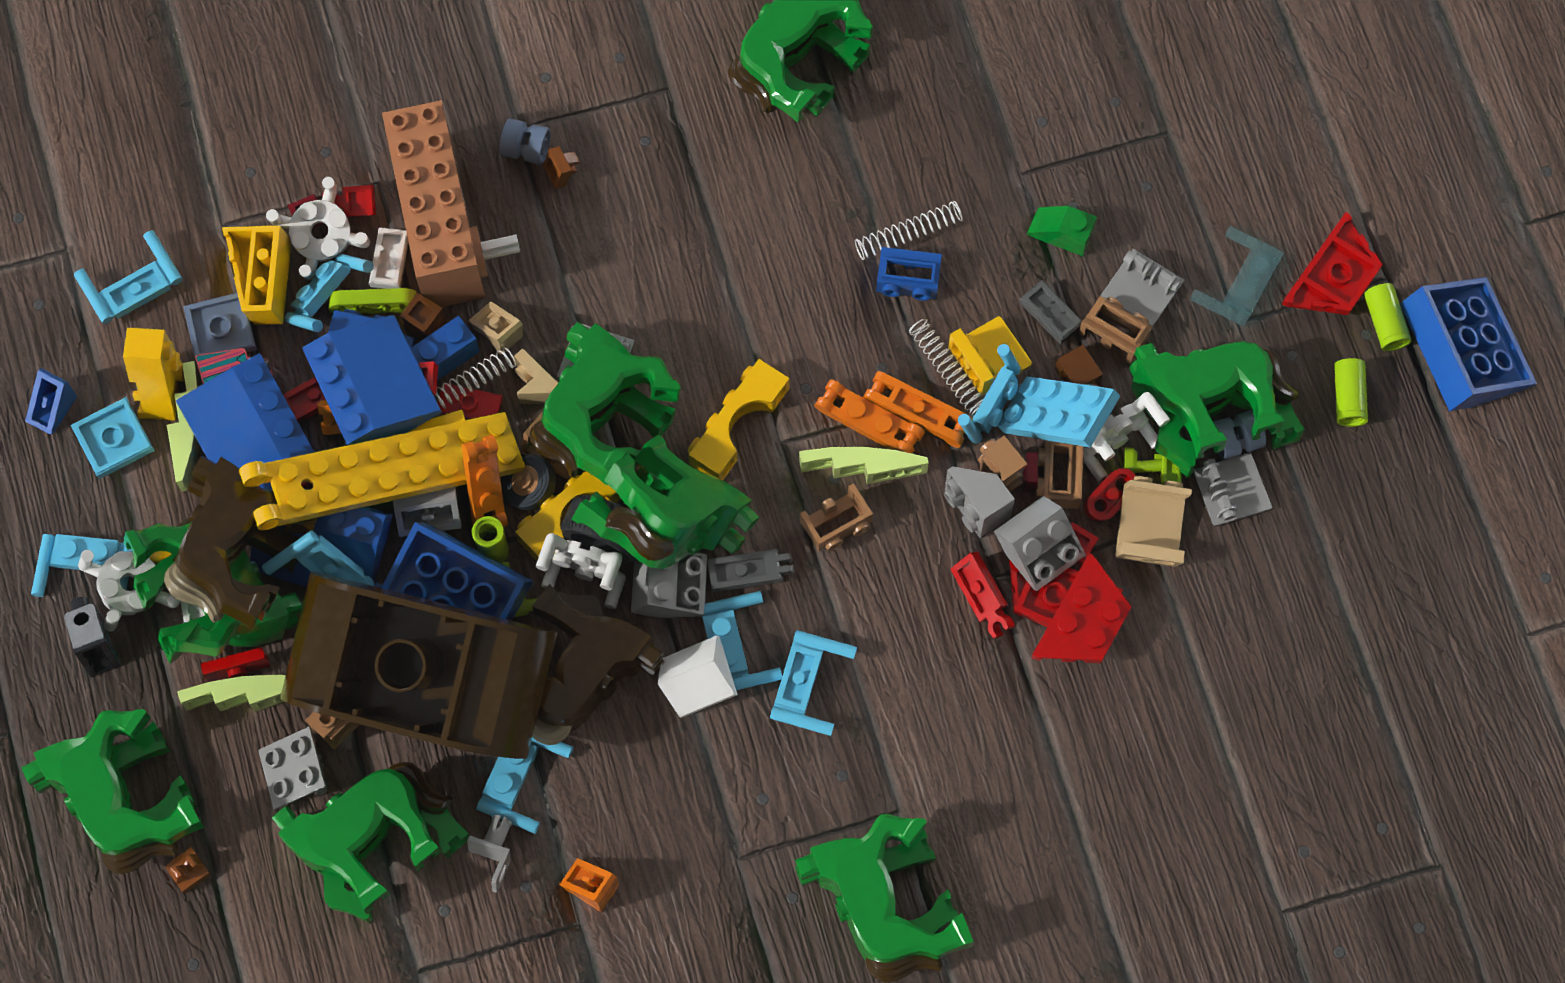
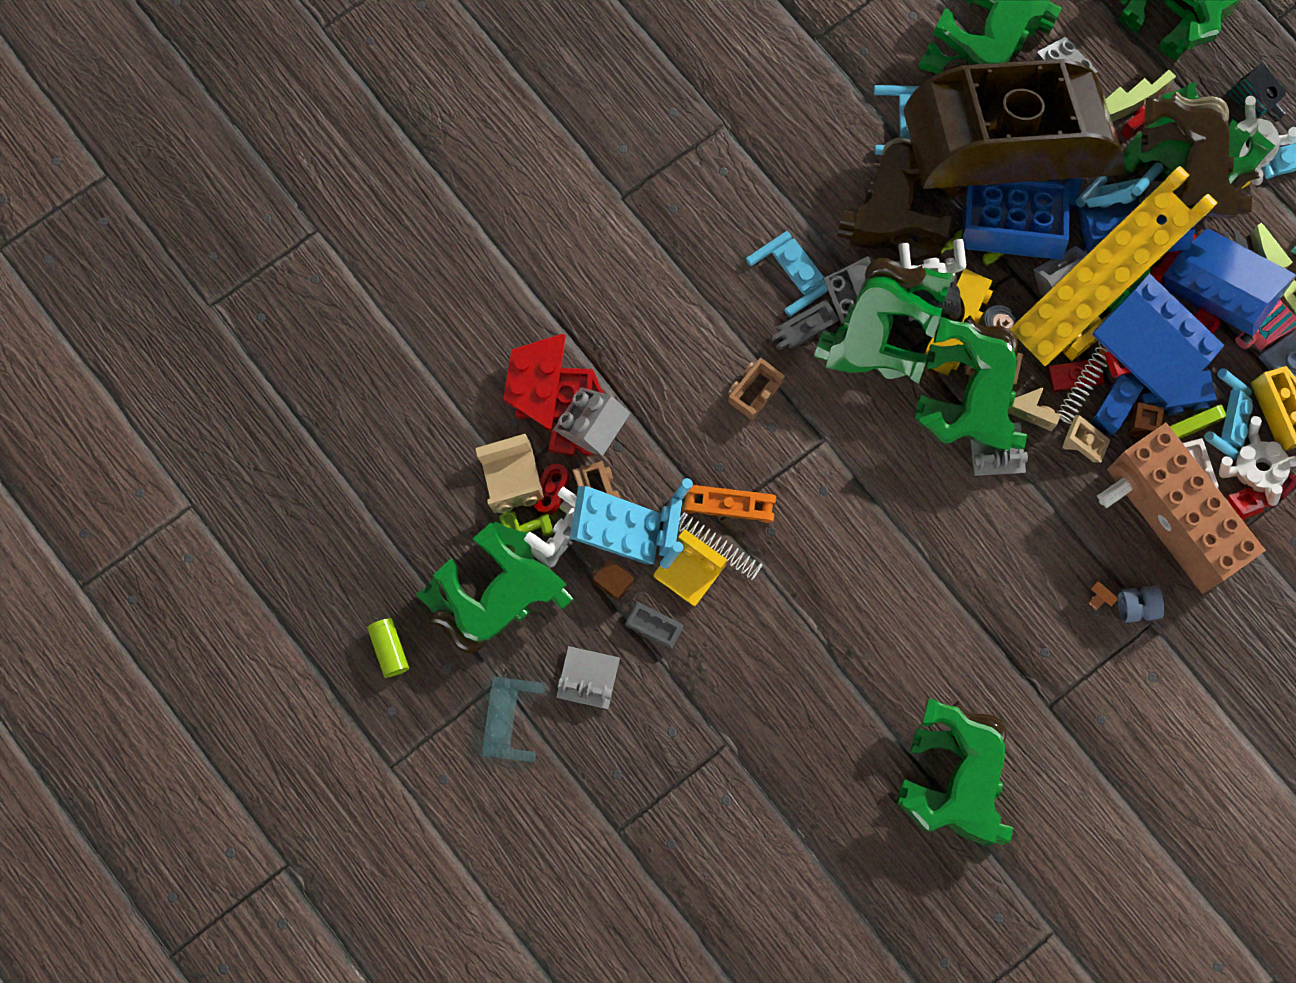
camera: 155 degrees right, 5 degrees up
orange plate [462,434,508,527] -> none
light grey bracket [467,815,512,893] -> none
lime pin [472,516,509,563] -> none
orange slope [559,858,619,912] -> none
white slope [658,636,738,718] -> none
yellow arch [688,359,790,480] -> none
medium azure plate [770,630,857,736] -> none
green piece [795,814,974,983] -> none
yellowish green slope [799,447,929,484] -> none
orange plate [814,379,925,454] -> none
white piece [855,201,963,260] -> none
blue window [876,247,942,301] -> none
light grey slope [944,466,1015,538] -> none
red plate [950,551,1015,638] -> none
medium nougat window [978,435,1027,493] -> none
dark red tile [1023,452,1038,492] -> none
green slope [1027,206,1097,257] -> none
medium nougat window [1079,296,1152,365] -> none
light grey hinge [1193,452,1272,527] -> none
sand blue wheel [1213,409,1266,460] -> none
red wing [1282,212,1382,315] -> none
lime pin [1364,283,1412,351] -> none
blue slope [1400,277,1537,411] -> none

